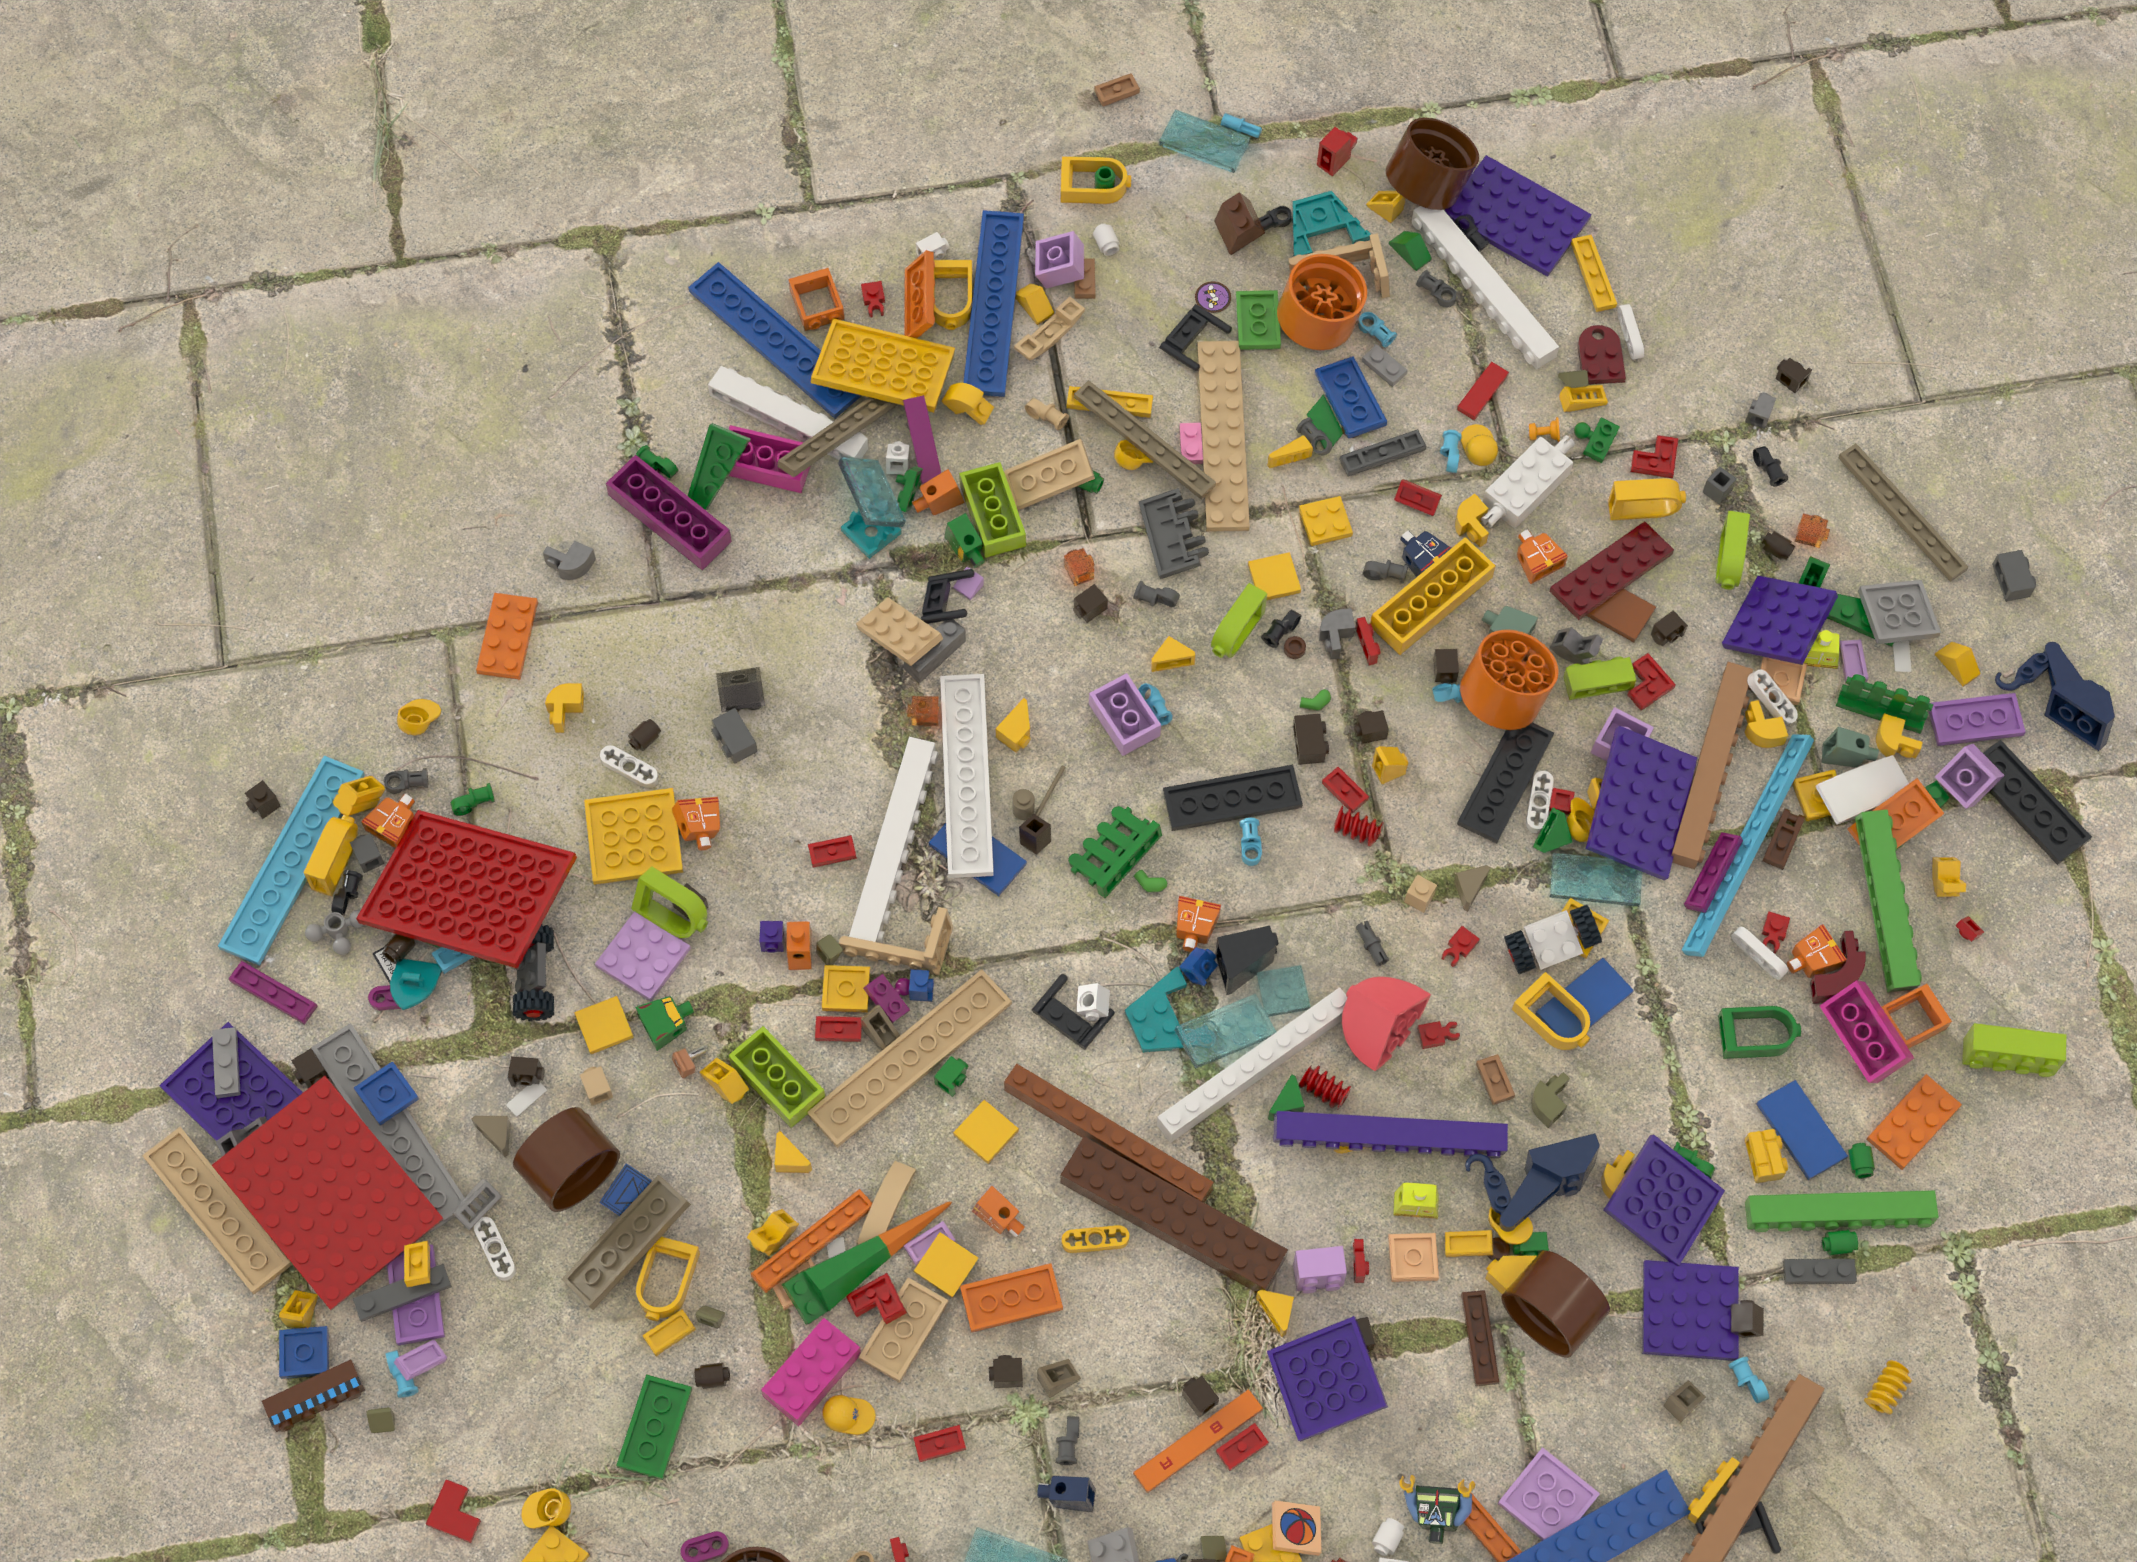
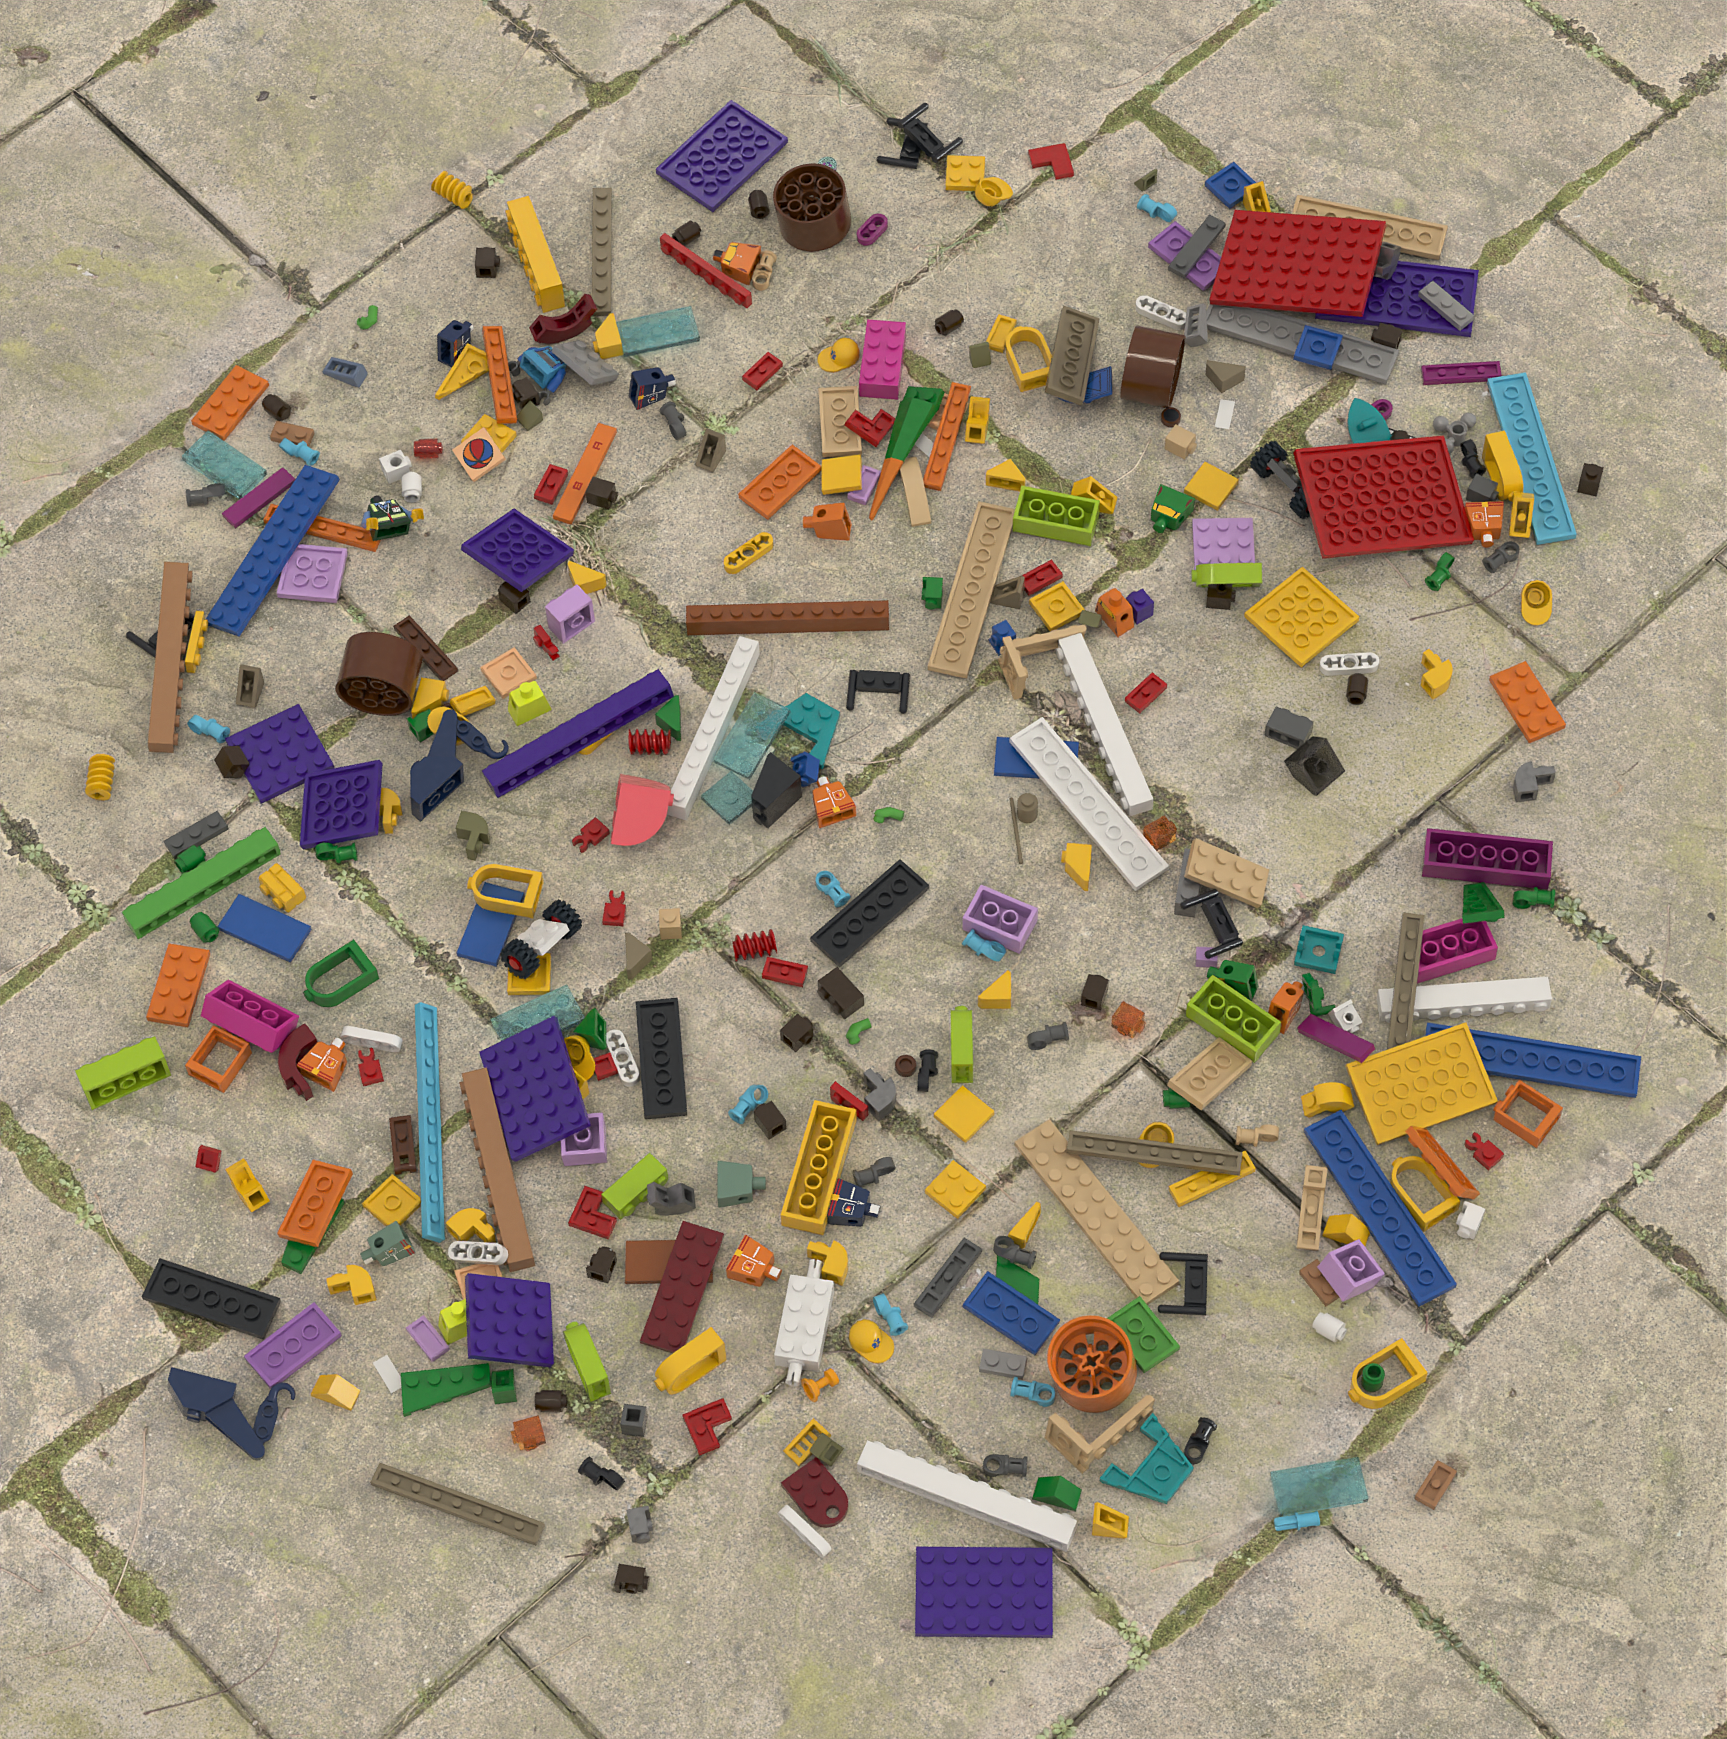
camera: 150 degrees right, 5 degrees down
reddish brown brick [262,1359,366,1432] -> none
lavender tile [394,1339,447,1381] -> none
yellow plate [404,1241,430,1287] -> none
dark brown brick [507,1056,545,1087] -> none
green plate [616,1374,692,1480] -> none
orange torso [672,797,720,851] -> none
nougat piece [672,1046,706,1079] -> none
clear light blue plate [838,457,906,527] -> none
magenta plate [863,974,910,1024] -> none
yellow tile [953,1100,1019,1164] -> none
dark brown brick [989,1355,1023,1388] -> none
dark brown brick [1019,814,1051,855] -> none
reddish brown brick [1060,1137,1288,1293] -> none
green fence [1068,806,1162,898] -> none
white brick [1077,983,1110,1021] -> none
dark grey hinge [1138,488,1209,579] -> none
bright pink plate [1179,423,1203,464] -> none
sticker [1195,281,1231,313] -> none
reddish brown slope [1214,192,1265,255] -> none
red hinge [1317,127,1358,177] -> none
dark grey pin [1356,921,1389,967] -> none
yellow slope [1372,746,1408,784] -> none
reddish brown wheel [1386,118,1479,210] -> none
red plate [1394,479,1442,516] -> none
black connector [1454,214,1490,252] -> none
red tile [1457,361,1509,421] -> none
orange wheel [1460,630,1558,730] -> none
medium nougat plate [1476,1054,1515,1105] -> none
yellow plate [1571,234,1617,312] -> none
green plate [1574,417,1620,463] -> none
magenta tile [1684,832,1743,913] -> none
white slope [1815,755,1909,825] -> none
green fence [1836,674,1934,734] -> none
bright green brick [1855,809,1922,993] -> none
light grey plate [1858,580,1941,644] -> none
lavender brick [1935,744,2005,809] -> none
dark grey brick [1992,550,2036,602] -> none

